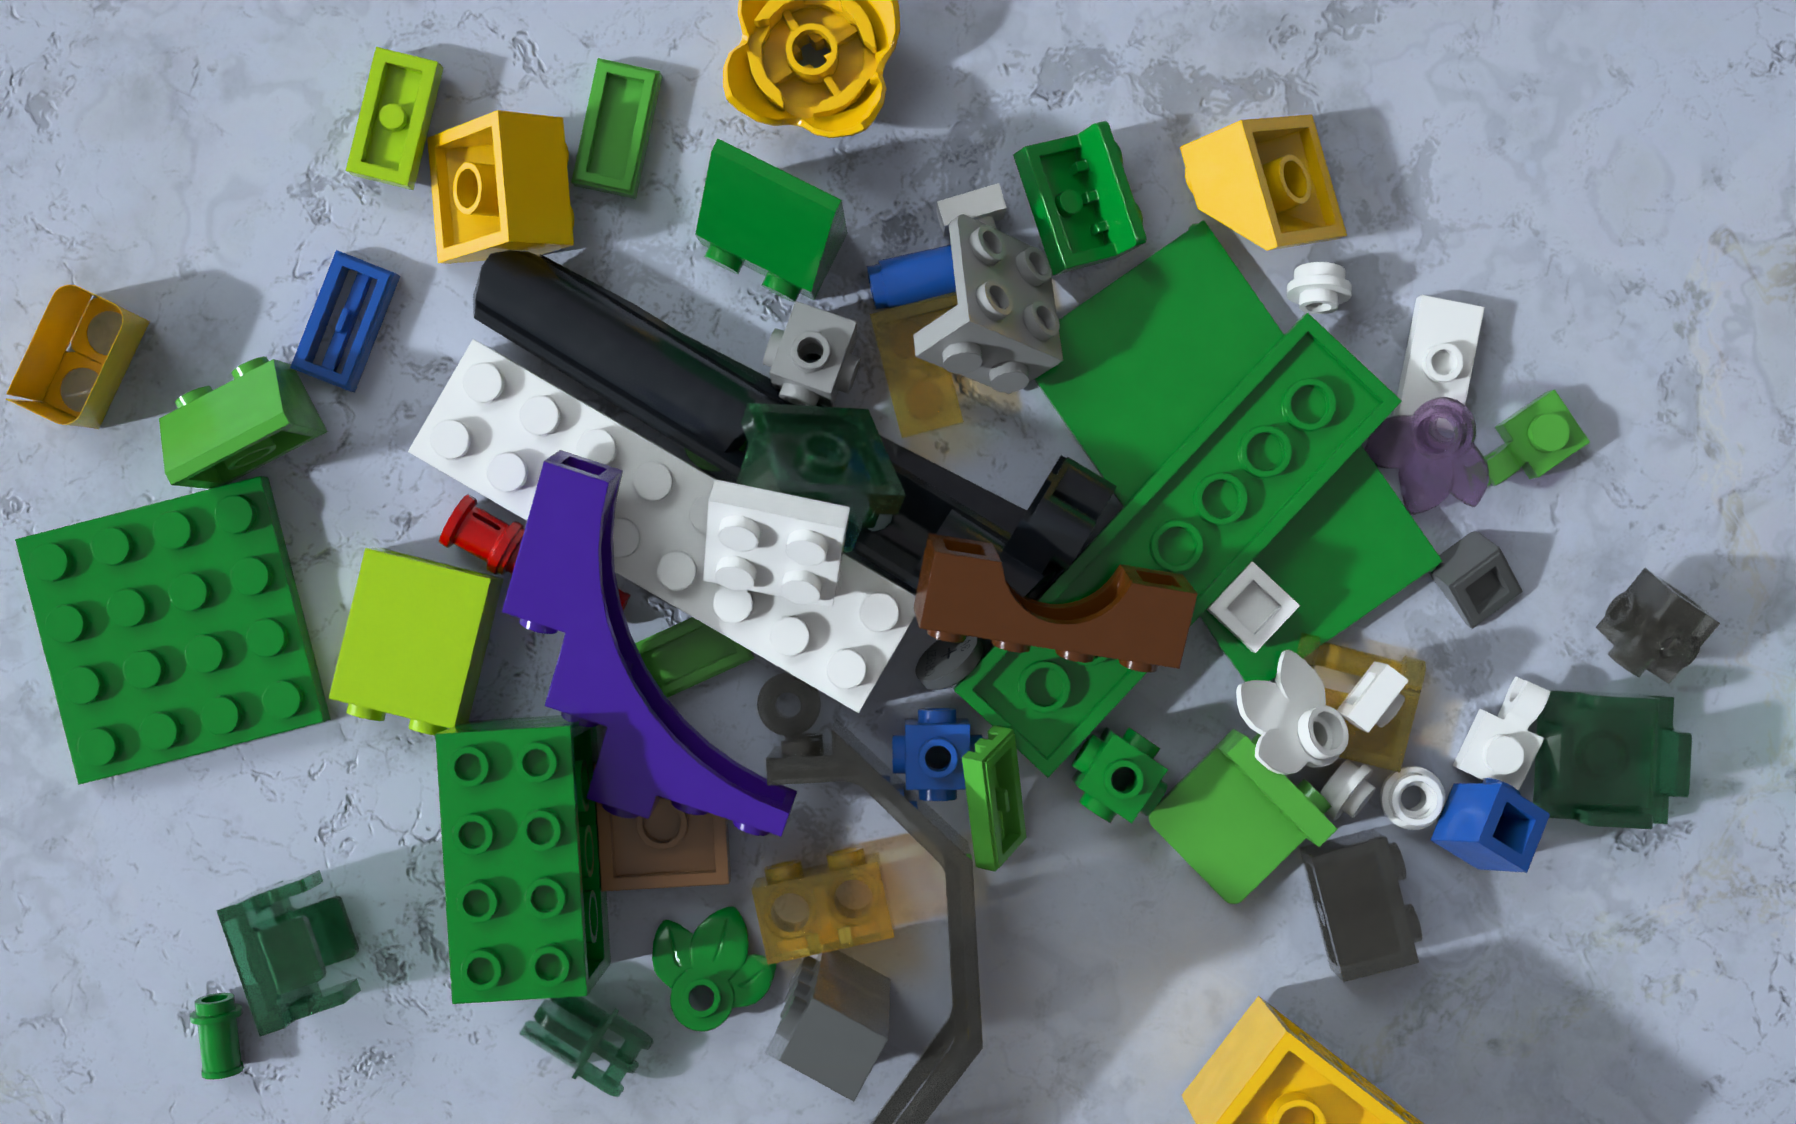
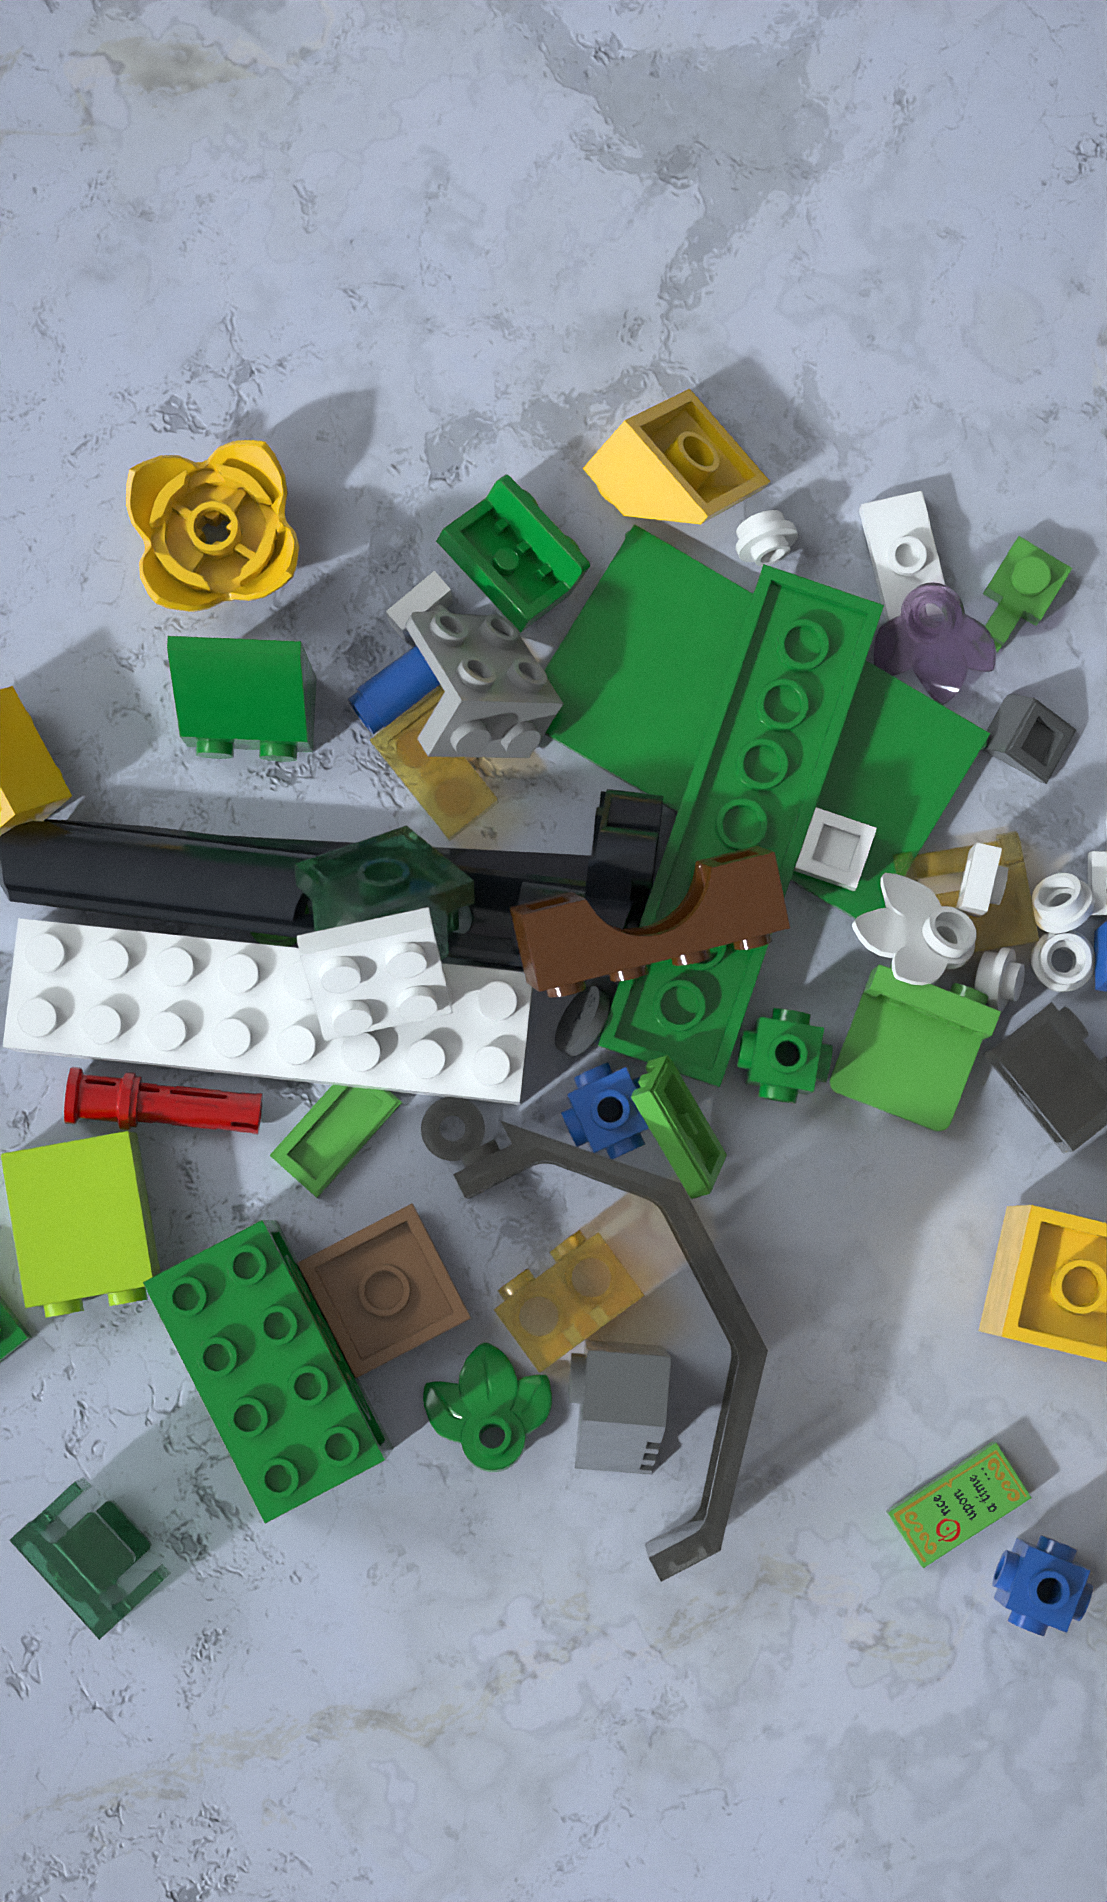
camera: 25 degrees left, 5 degrees down
green pin [189,993,244,1080] -> none
dark purple arch [502,450,797,837] -> none
clear green arm [519,996,654,1097] -> none
bright green tile [571,58,662,199] -> none
light grey brick [763,301,861,410] -> none
none -> white plate [1031,873,1095,933]

